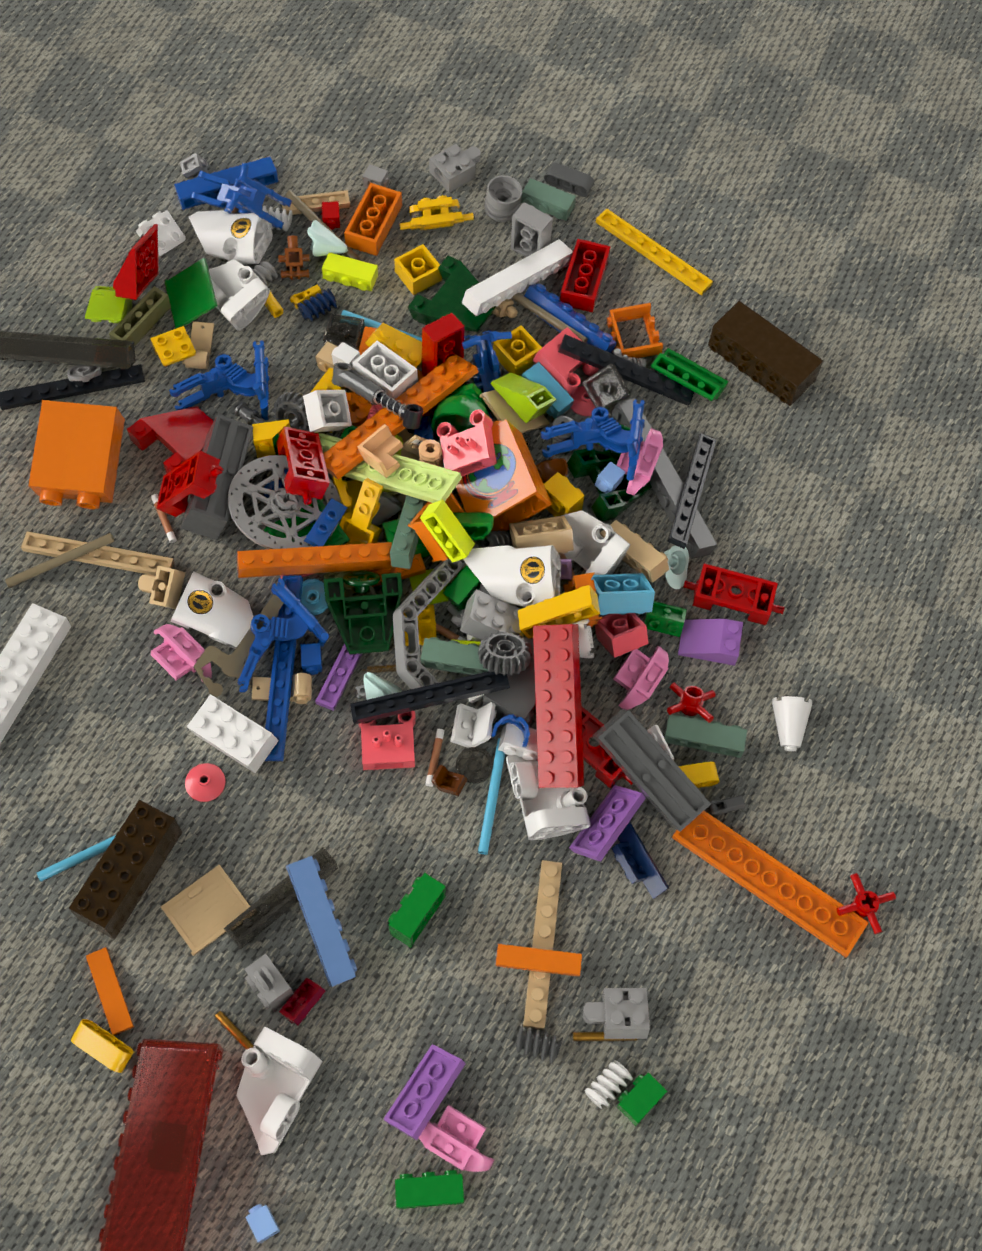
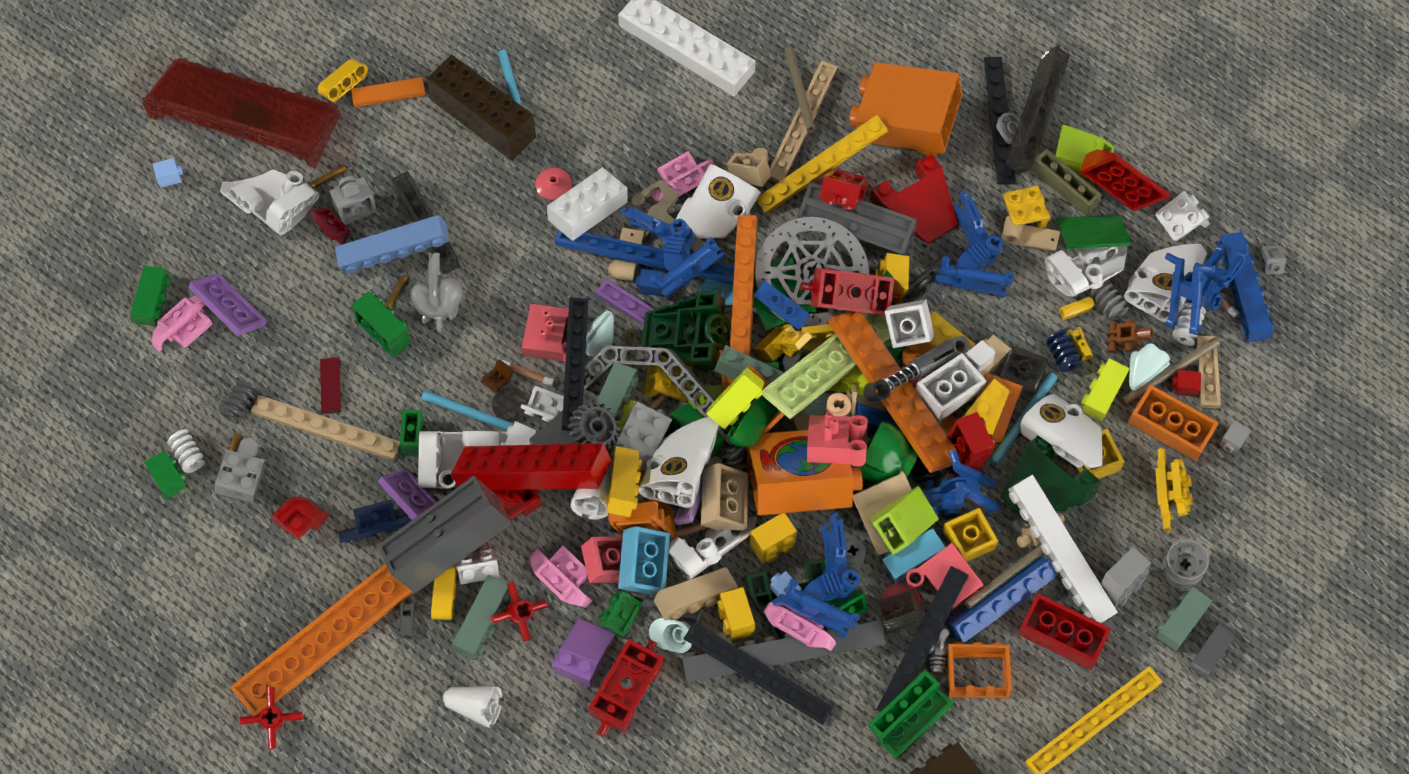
camera: 105 degrees right, 0 degrees up
tan piece [161,865,255,956] -> none
light nougat panel [357,424,403,478] -> none
light grey brick [429,144,481,193] -> none
blue helmet [491,714,530,748] -> none
orange tile [495,944,582,977] -> none
dark orange helmet [536,458,568,483] -> none
none -> red brick [271,496,329,540]
none -> dark red tile [320,357,341,414]
none -> pearl gold bar [385,275,409,308]
none -> green brick [400,410,424,455]
none -> light grey hair [410,252,463,333]
none -> yellow brick [717,587,755,643]
none -> yellow plate [756,115,888,214]
none -> white panel [1021,394,1102,468]

